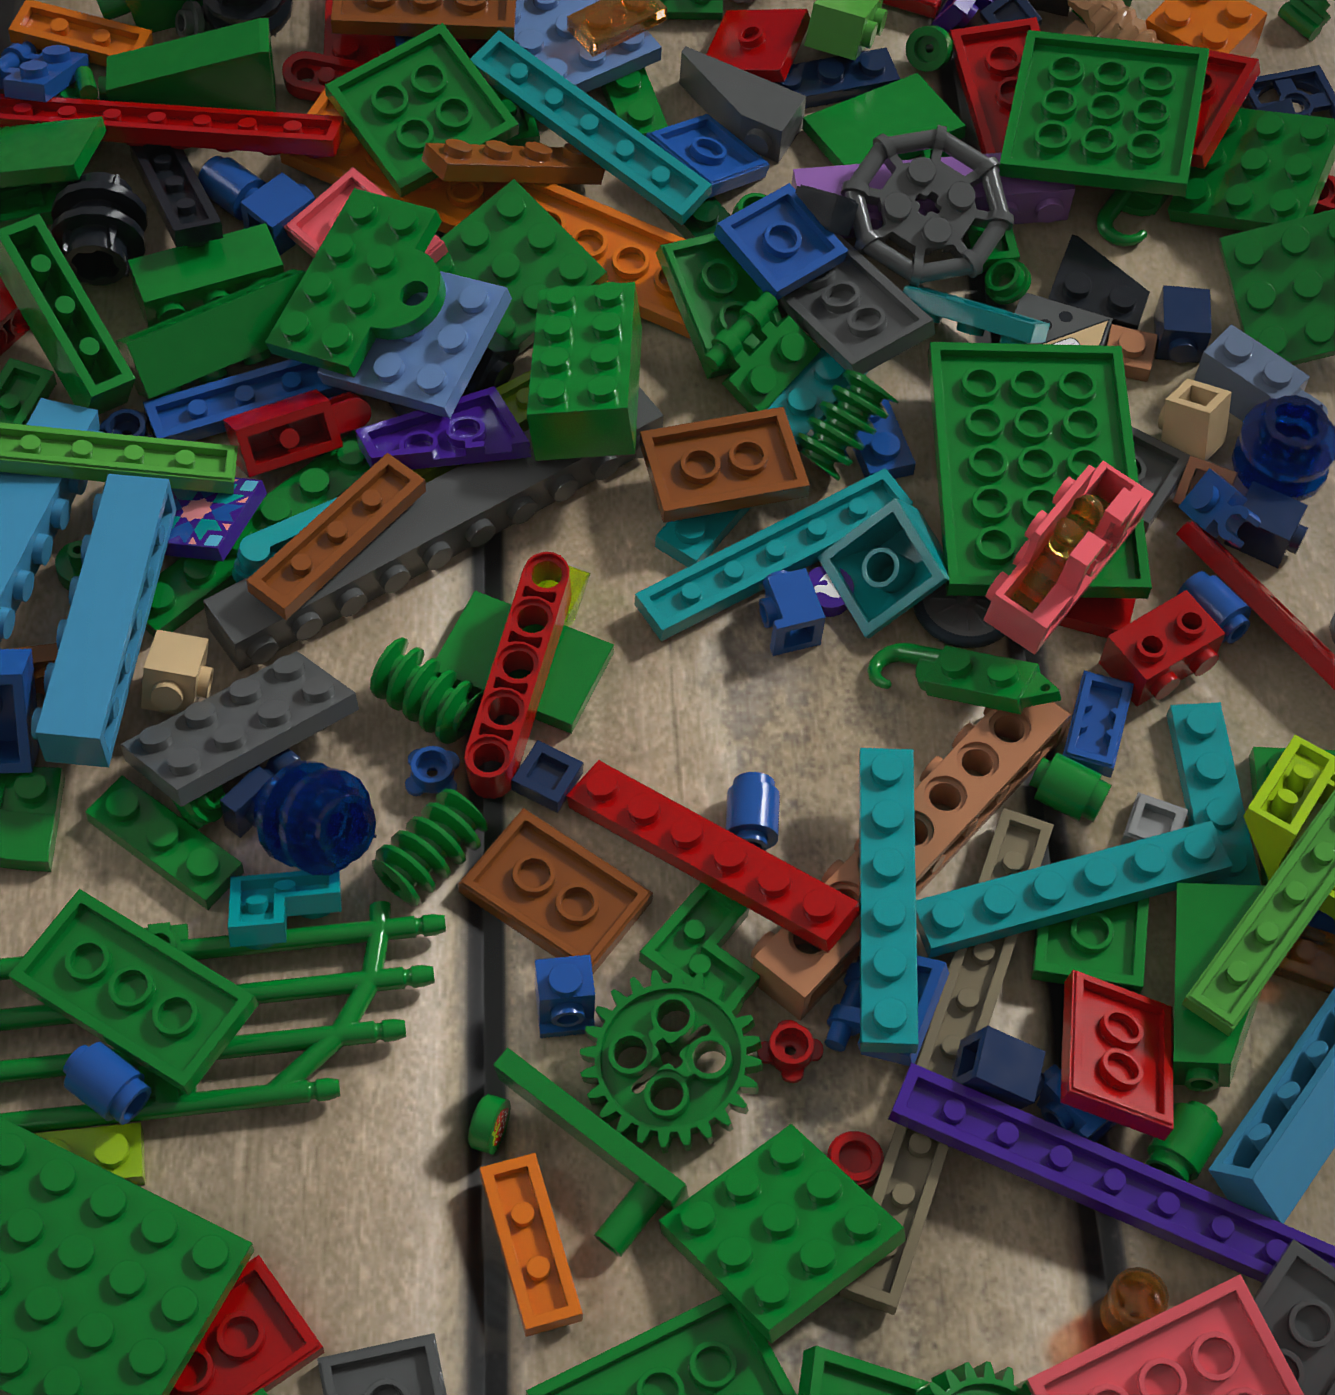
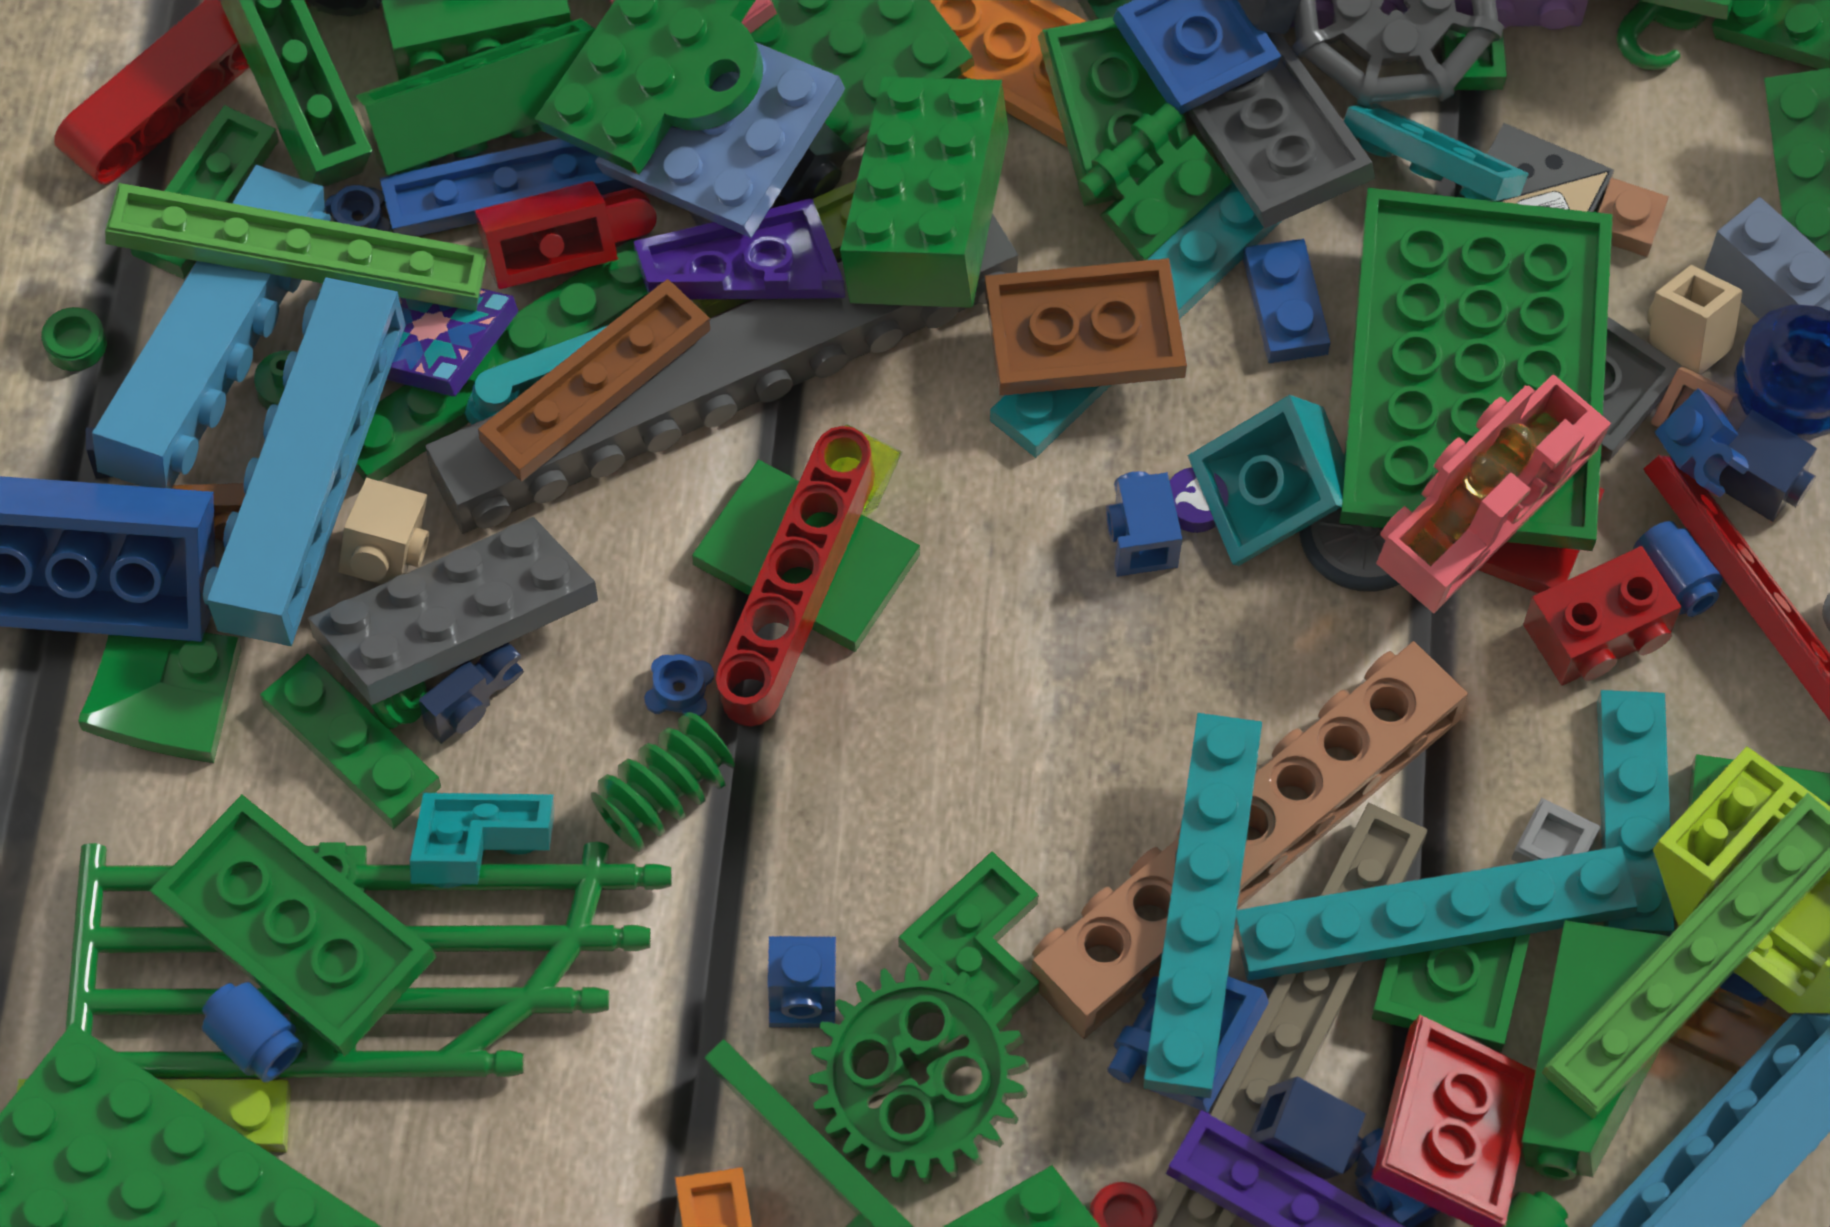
camera: 10 degrees right, 5 degrees up
clear blue piece [253,760,377,875] -> none
green piece [370,637,484,744] -> none
dark orange tile [458,808,653,974] -> none
green tile [468,1094,511,1155] -> none
dark blue plate [511,740,584,813] -> none
red plate [566,760,860,953] -> none
teal plate [634,468,913,642] -> none
blue brick [725,772,780,851] -> none
red plate [757,1020,824,1083] -> none
green piece [795,369,899,481] -> none
green plate [867,643,1061,715] -> none
green plate [985,259,1031,305] -> none
green brick [1029,752,1112,823] -> none
black wing [1048,234,1150,330] -> none
blue plate [1062,670,1134,778] -> none
dark blue brick [1154,285,1212,363] -> none

